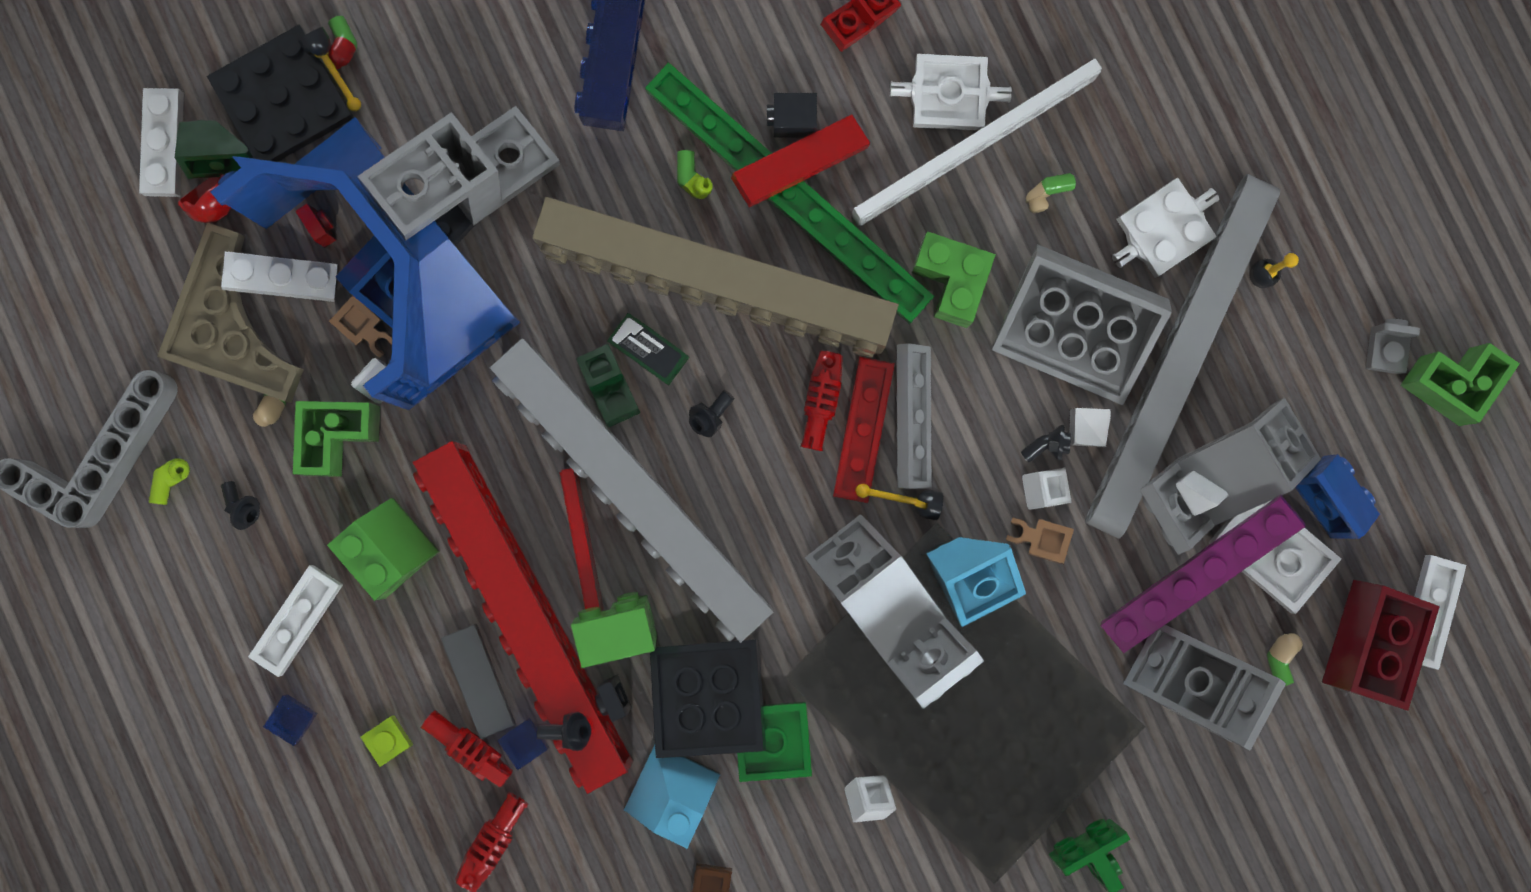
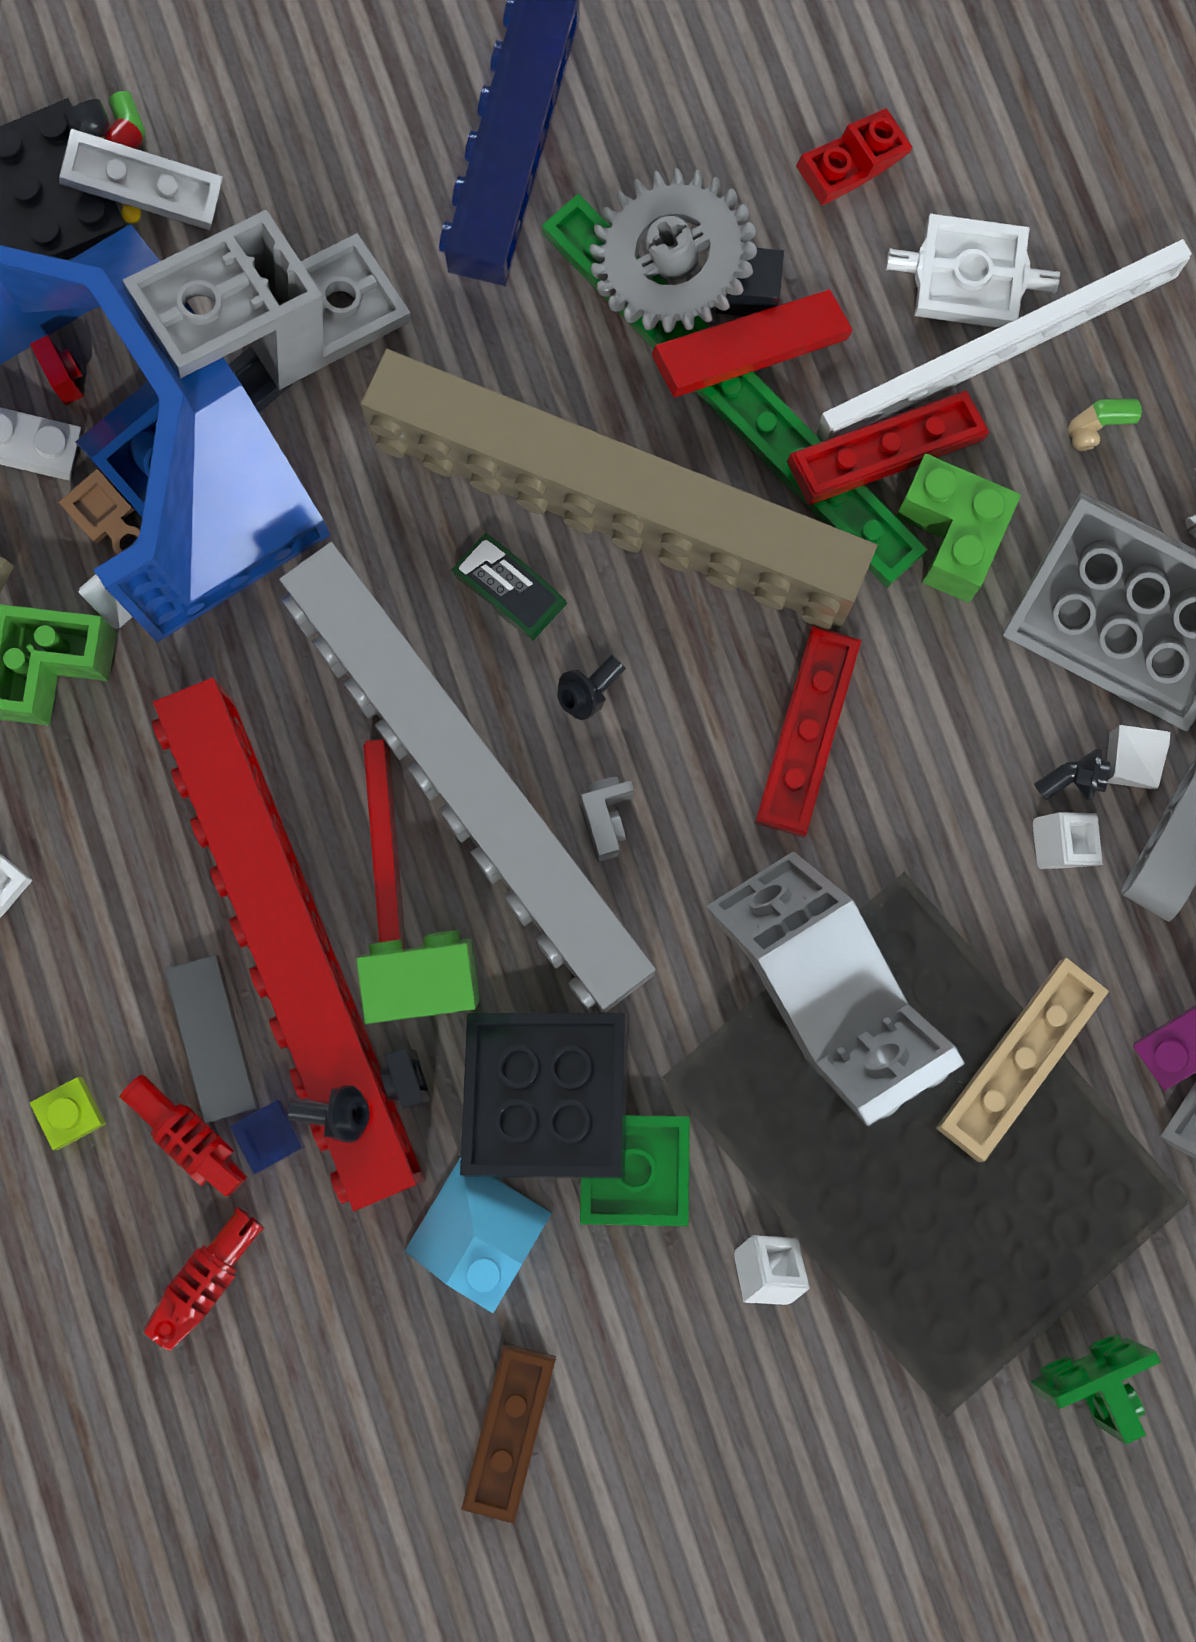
camera: 10 degrees right, 5 degrees down
bright green slope [327,498,440,601] -> none
dark green slope [576,344,641,428] -> none
arm [677,150,713,199] -> none
red hinge [800,350,843,452] -> none
hinge [856,484,944,521] -> none
light grey plate [896,343,932,489] -> none
medium azure slope [927,537,1026,627] -> none
medium nougat plate [1006,518,1074,565] -> none
none -> white plate [59,129,223,230]
none -> light grey bracket [580,777,635,862]
none -> light grey gear [589,168,757,333]
none -> red tile [786,390,990,505]
none -> tan plate [936,958,1109,1162]

